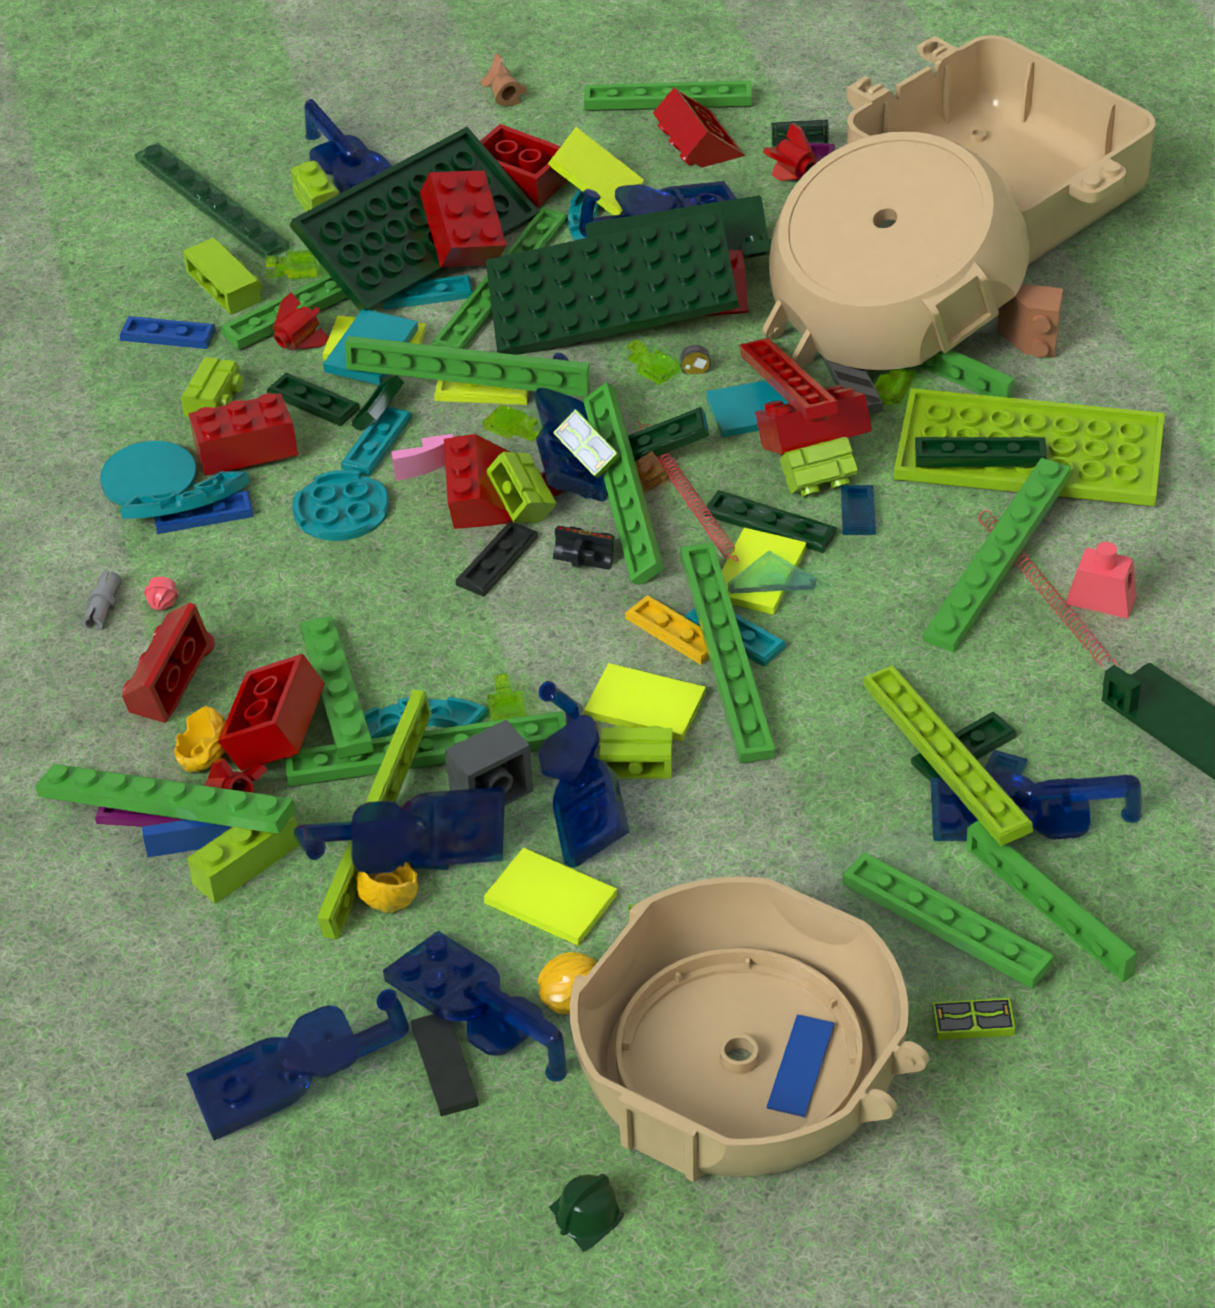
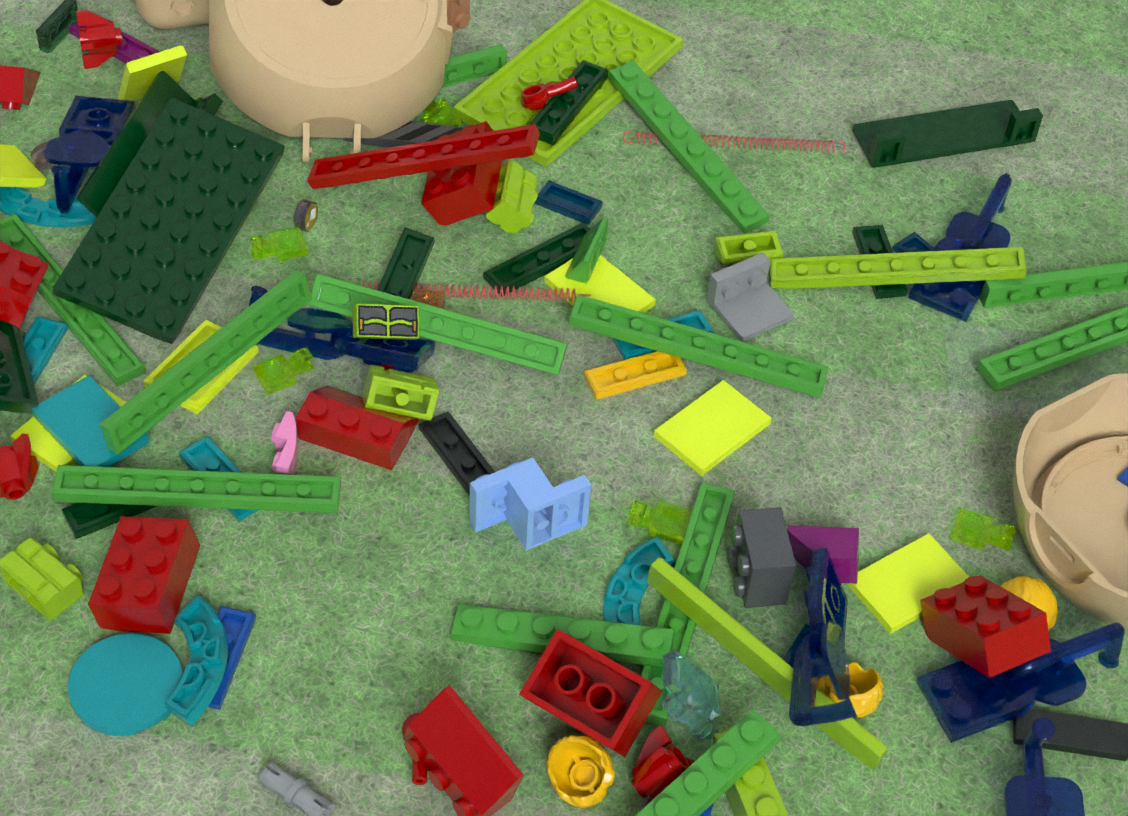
camera: 70 degrees left, 5 degrees up
coral plate [144,577,178,611] -> none
teal tile [292,470,390,541] -> none
dark green tile [351,375,404,431] -> none
clear blue plate [538,681,630,868] -> none
black hips [553,525,615,570] -> none
lime brick [600,726,673,779] -> none
teal tile [706,380,789,438] -> none
clear light blue tile [728,551,816,593] -> none
coral torso [1065,541,1137,619] -> none
none -> bright green plate [52,465,341,513]
none -> neon yellow tile [118,45,187,105]
none -> light blue bracket [469,457,591,550]
none -> red plate [521,76,578,111]
none -> bright green slope [565,218,608,283]
none -> clear light blue plate [662,650,721,742]
none -> light grey bracket [707,253,794,341]
none -> lime slope [713,231,784,264]
none -> magenta slope [787,525,859,584]
none -> red brick [920,575,1051,678]

